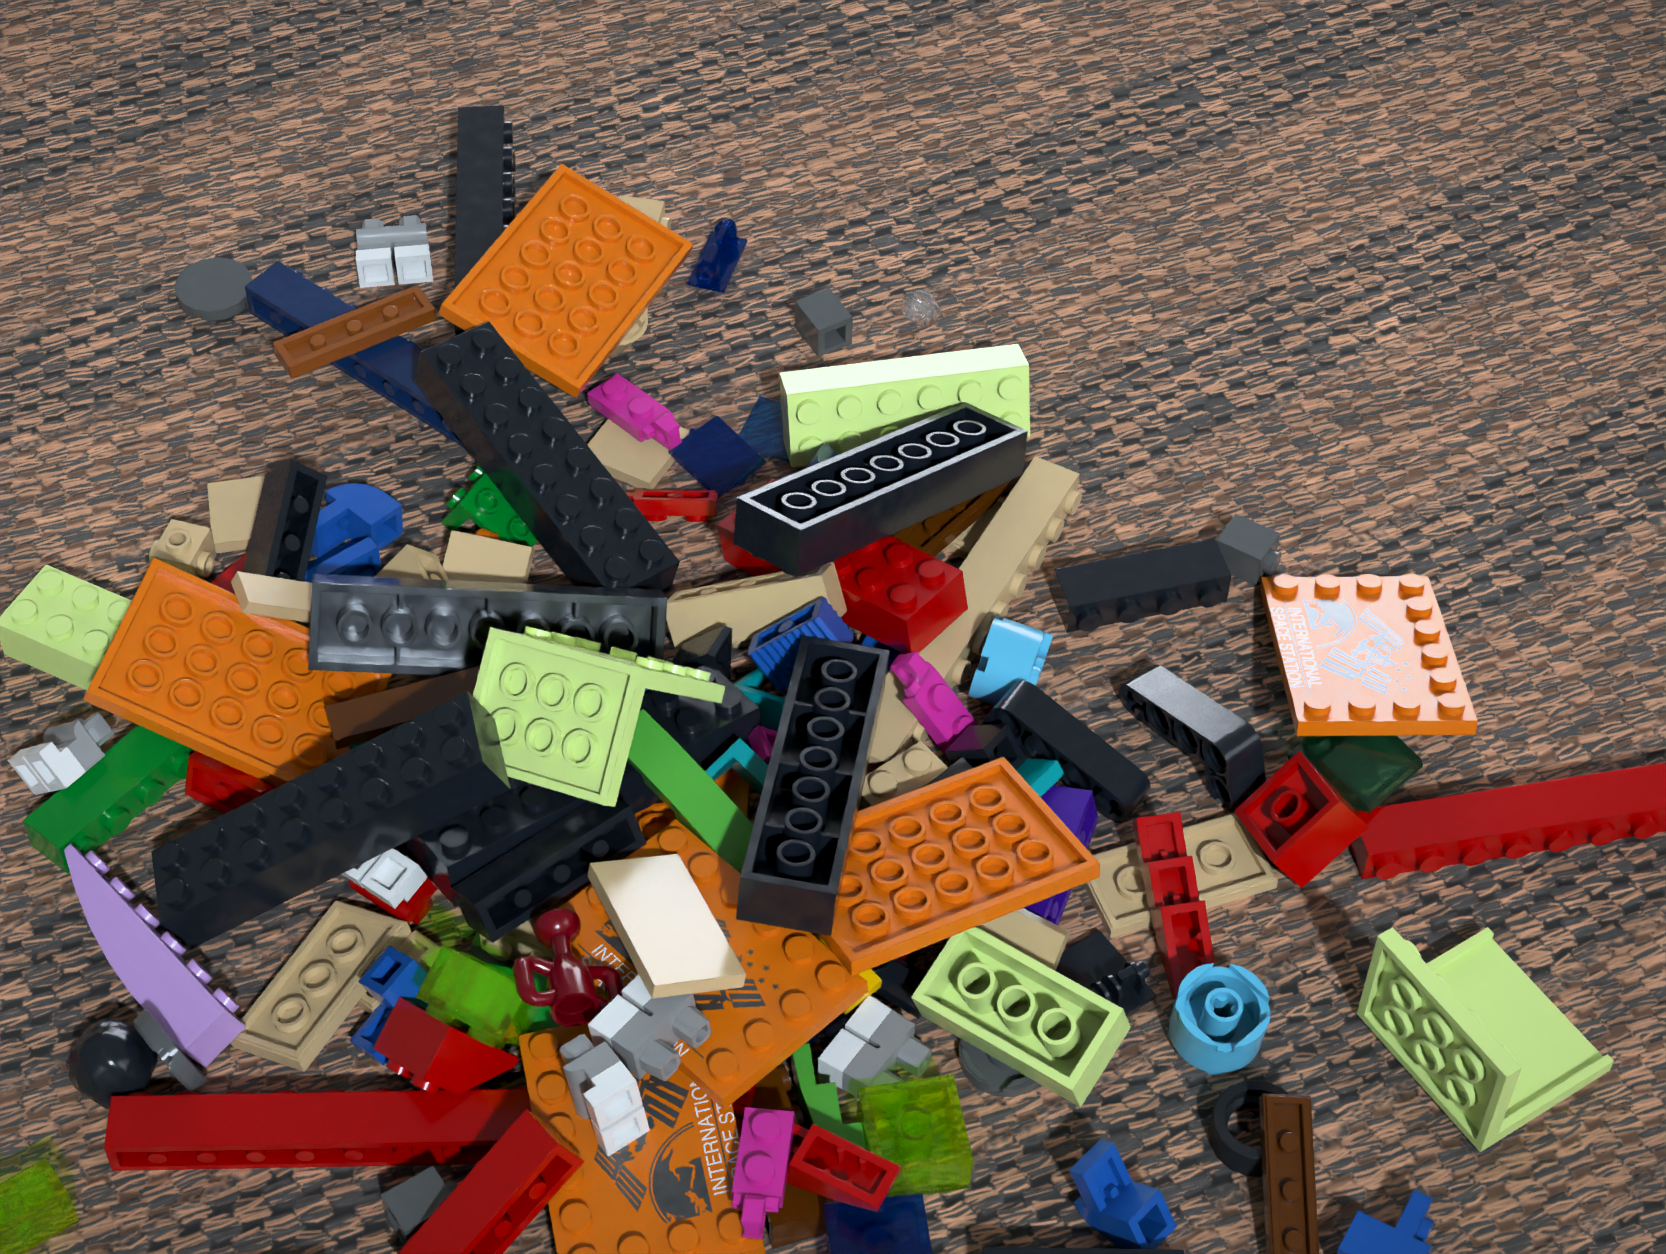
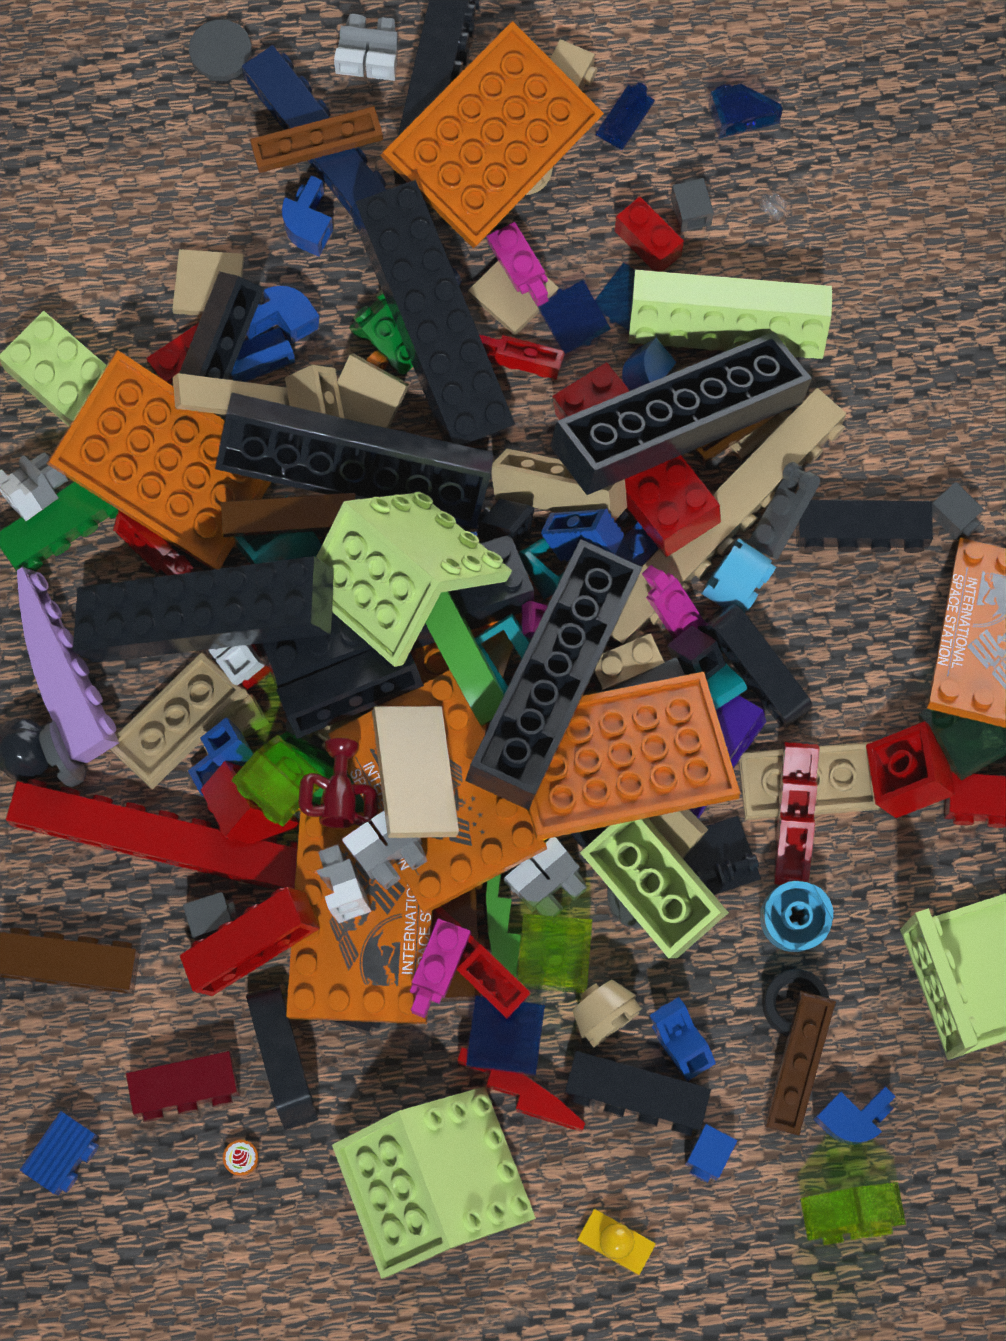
camera: 15 degrees right, 25 degrees up
tan brick [149,519,216,580] -> none
black beam [1118,664,1266,810] -> none
none -> blue brick [282,176,333,257]
none -> tan cone [572,980,642,1048]
none -> red brick [615,196,684,272]
none -> clear blue slope [708,84,783,139]
none -> dark grey plate [748,462,820,560]

